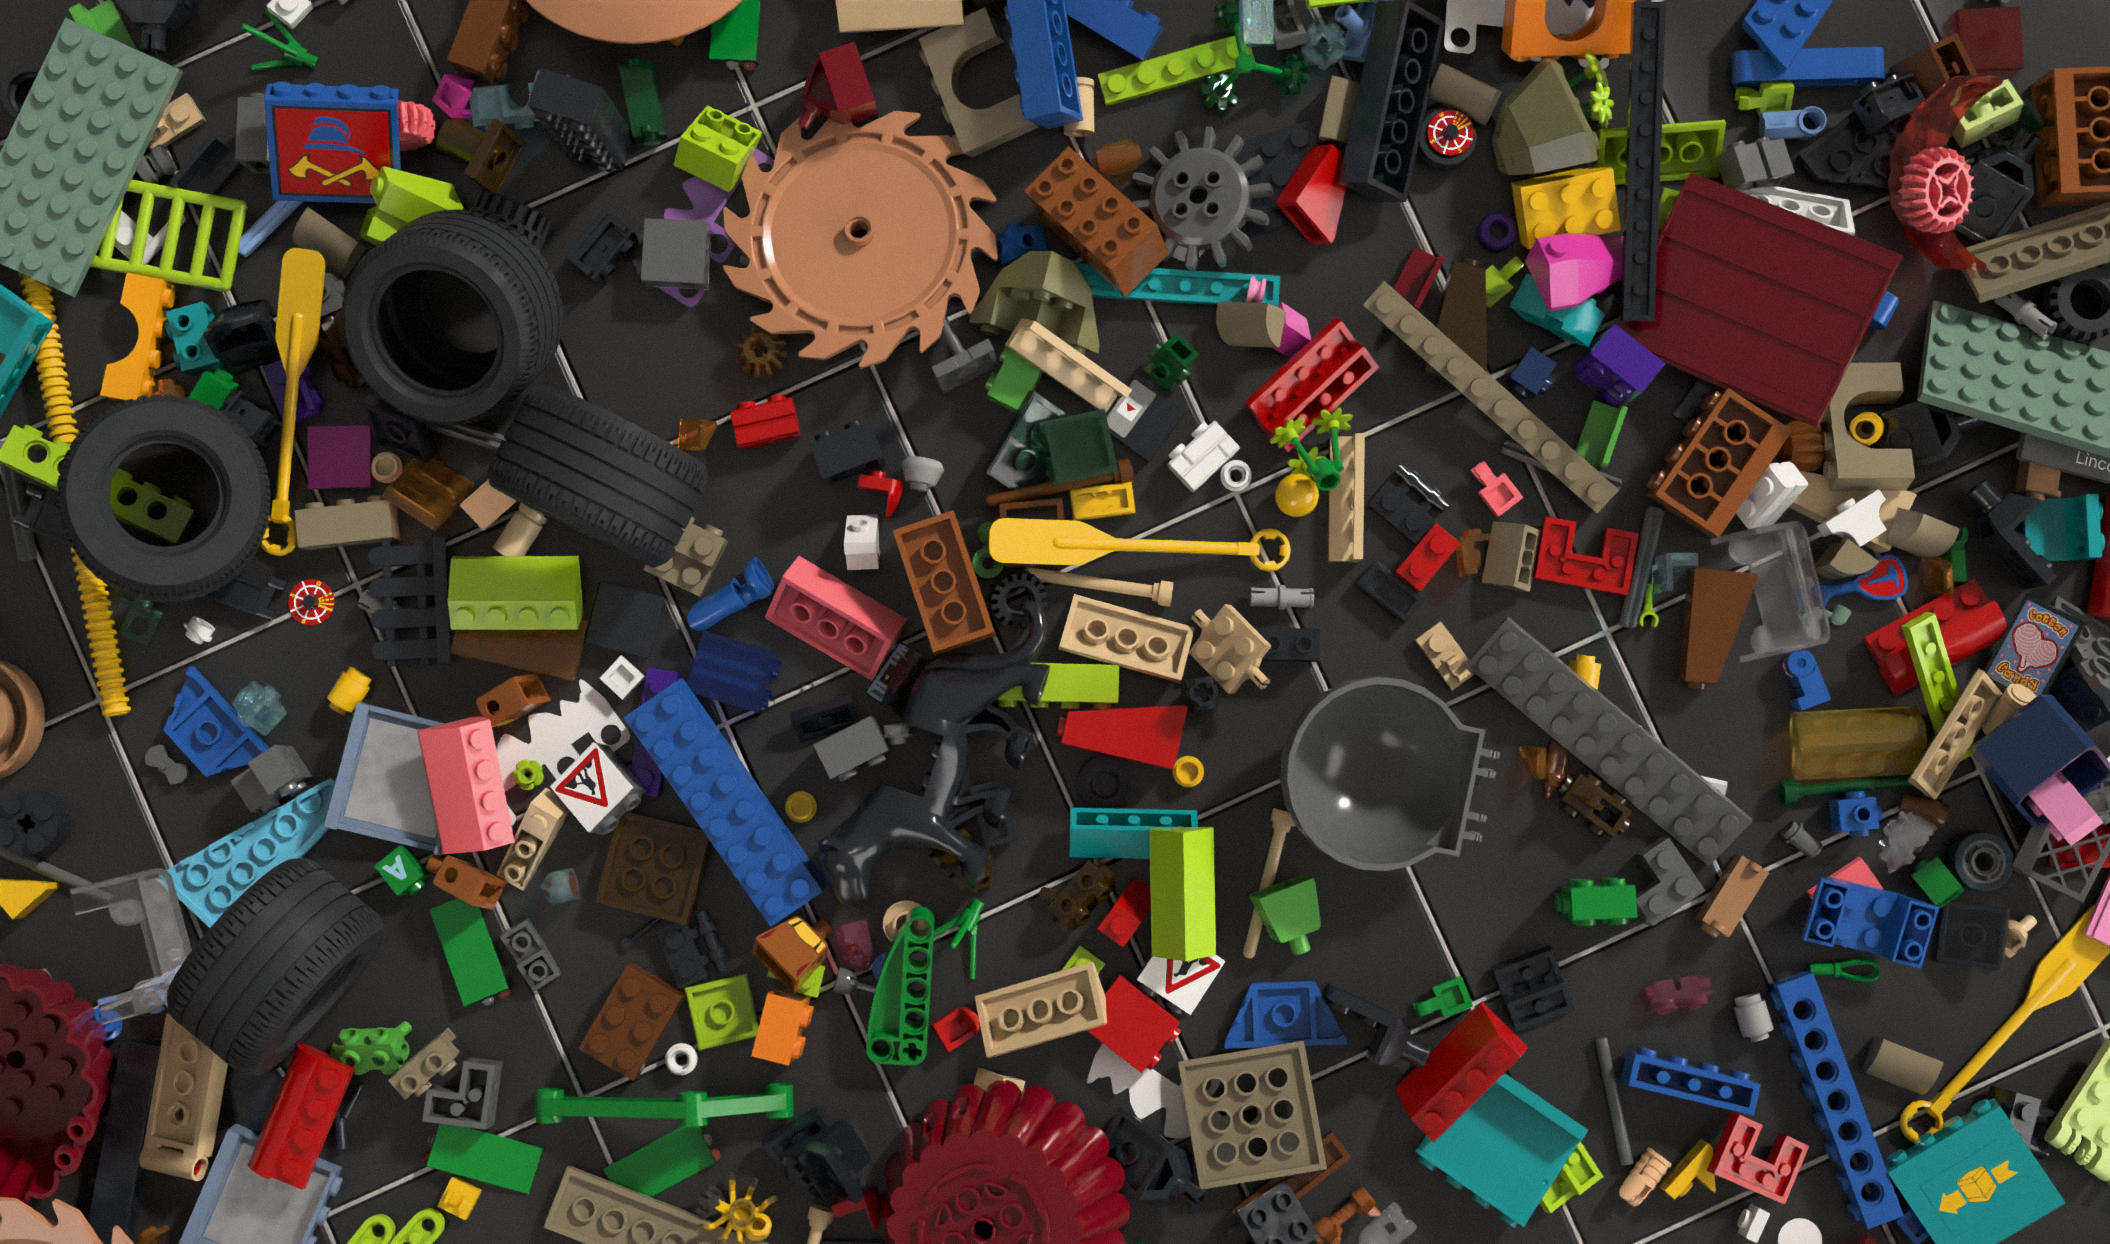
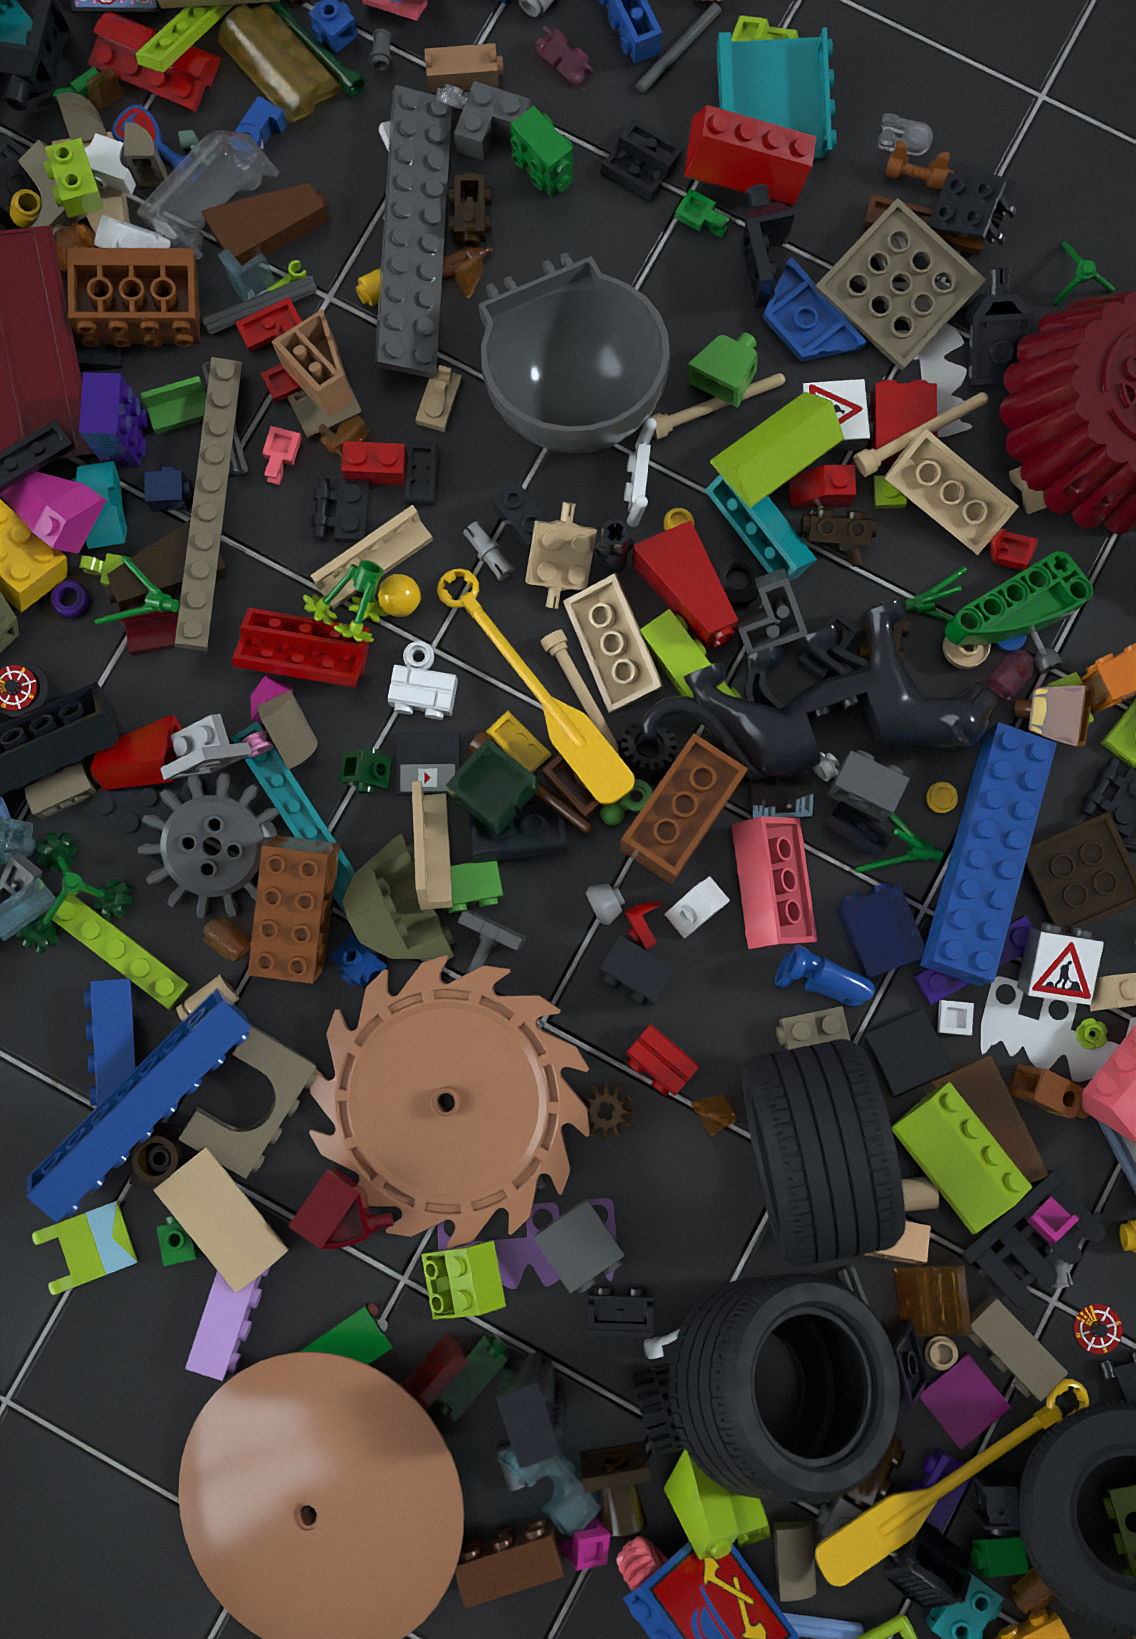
camera: 125 degrees left, 5 degrees down
none -> lime brick [43,138,104,218]
none -> green plant [95,556,180,625]
none -> light grey bracket [160,714,252,780]
none -> medium nougat wedge [271,309,354,418]
none -> clear red plate [405,1332,468,1411]
none -> clear plate [435,83,469,110]
none -> white plate [624,418,657,527]
none -> white hand [643,1329,680,1359]
none -> dark grey brick [737,568,808,656]
none -> tan piece [854,392,989,477]
none -> green plant [855,813,943,873]
none -> dark pink panel [1027,1197,1079,1245]

